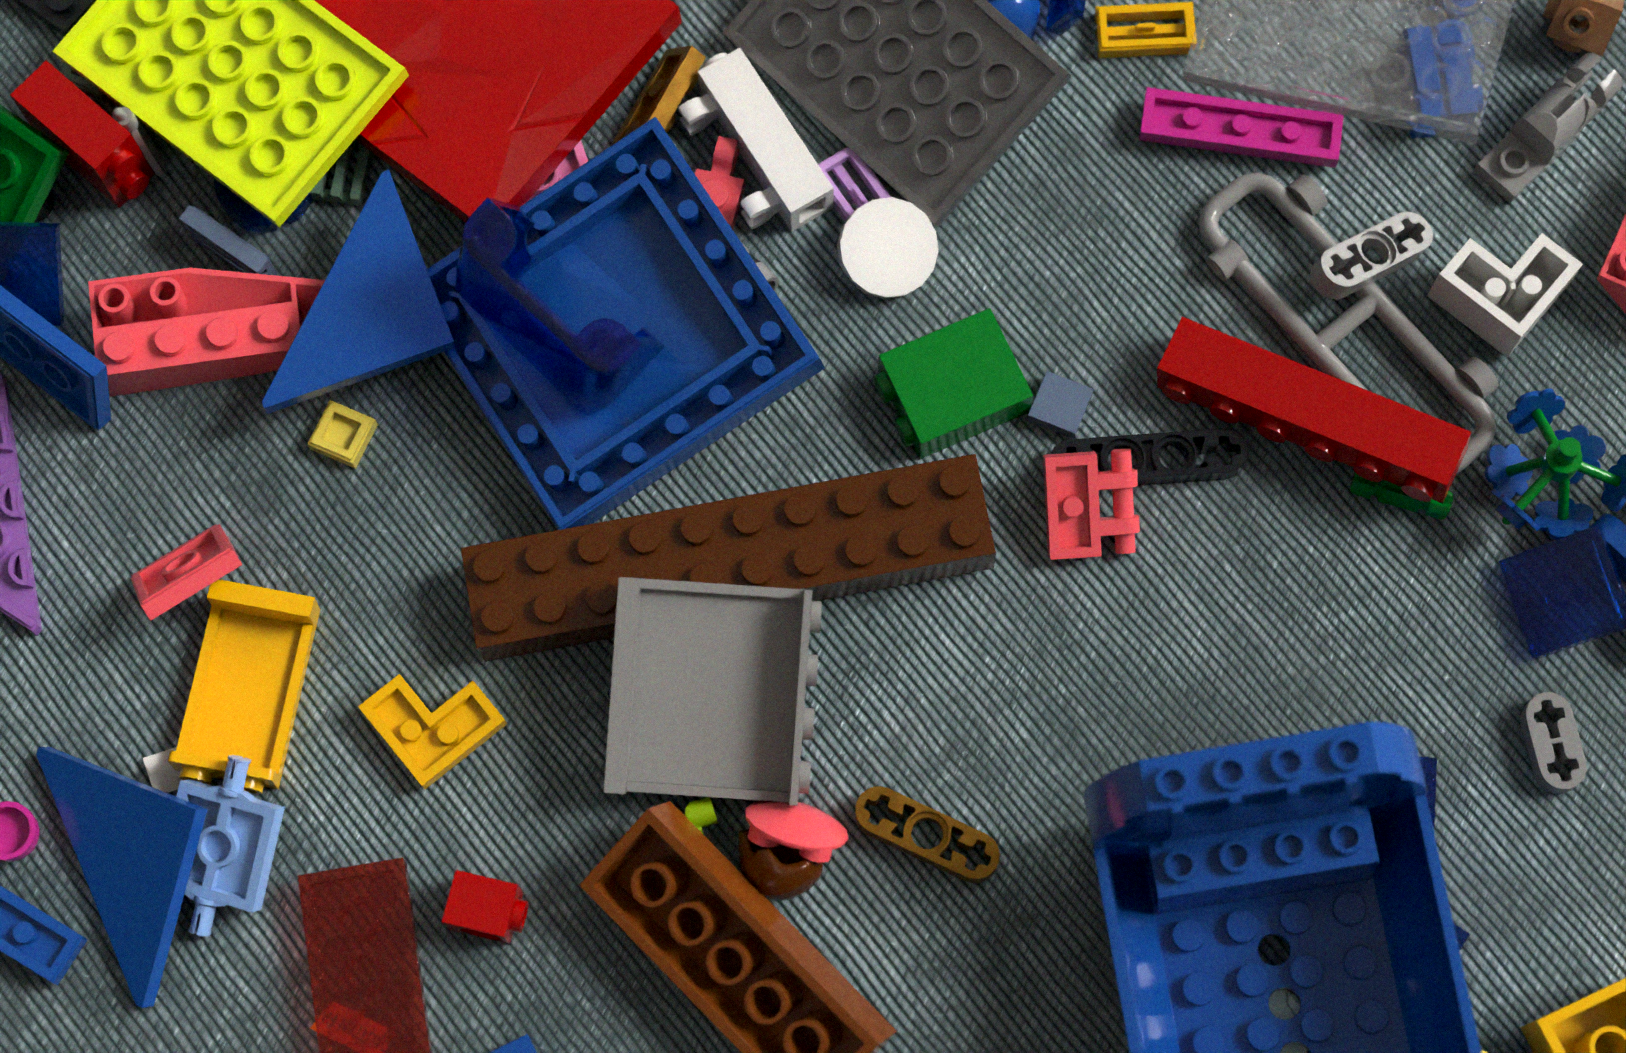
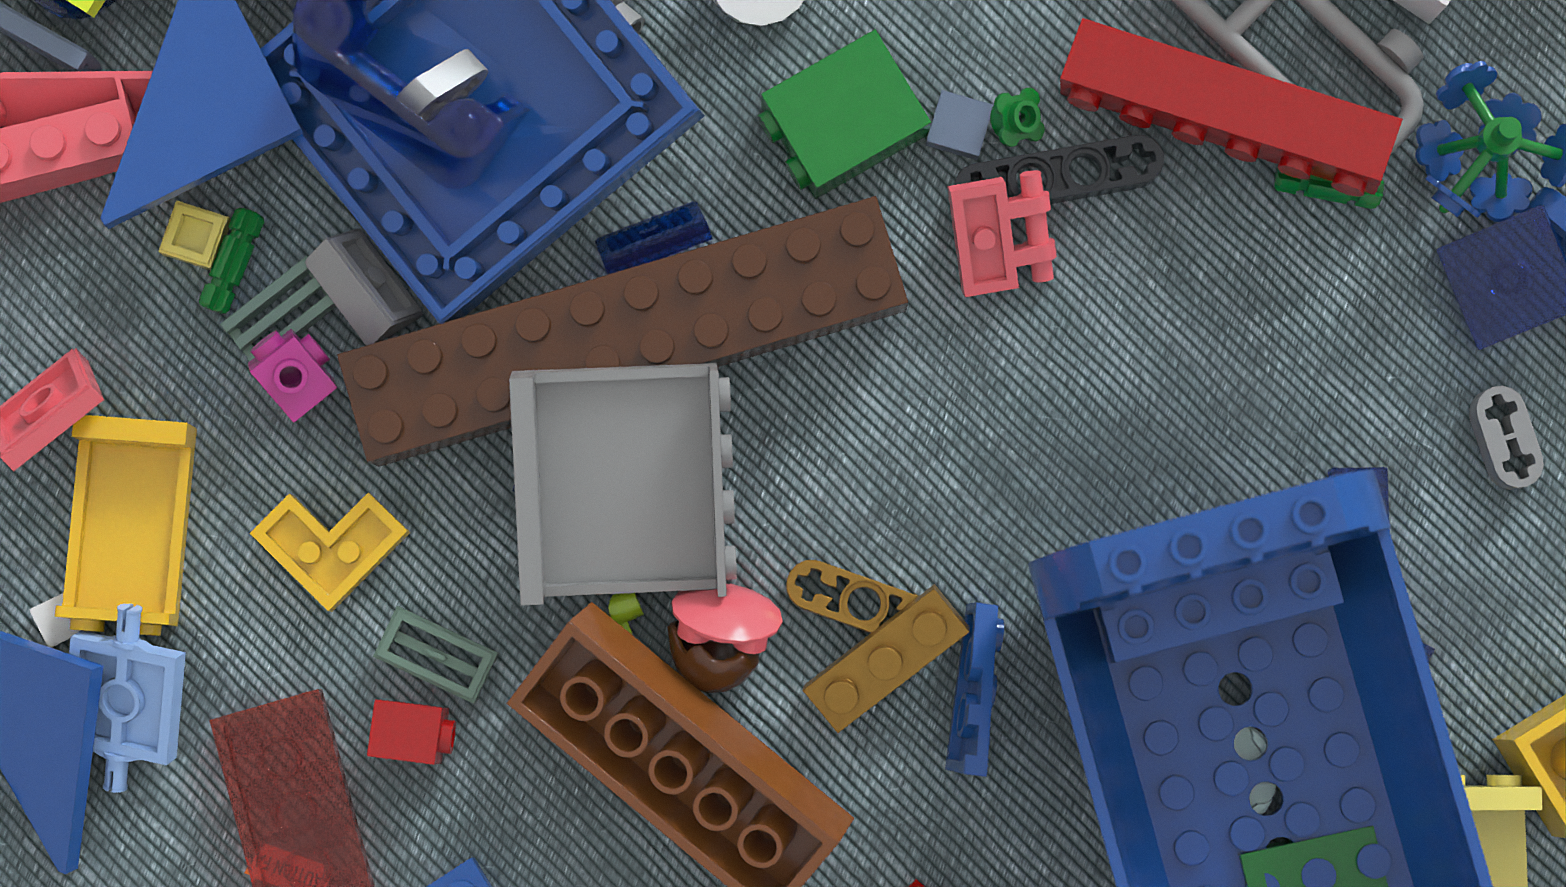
camera: 10 degrees left, 10 degrees up
none -> green axle [199,208,264,314]
none -> sand green tile [220,256,337,361]
none -> dark pink brick [248,329,337,423]
none -> light grey slope [305,228,423,345]
none -> sand green tile [373,606,500,704]
none -> light grey beam [393,49,488,128]
none -> clear blue tile [595,201,713,274]
none -> pearl gold plate [802,584,970,733]
none -> blue wing [945,602,1004,777]
none -> green plate [990,88,1045,147]

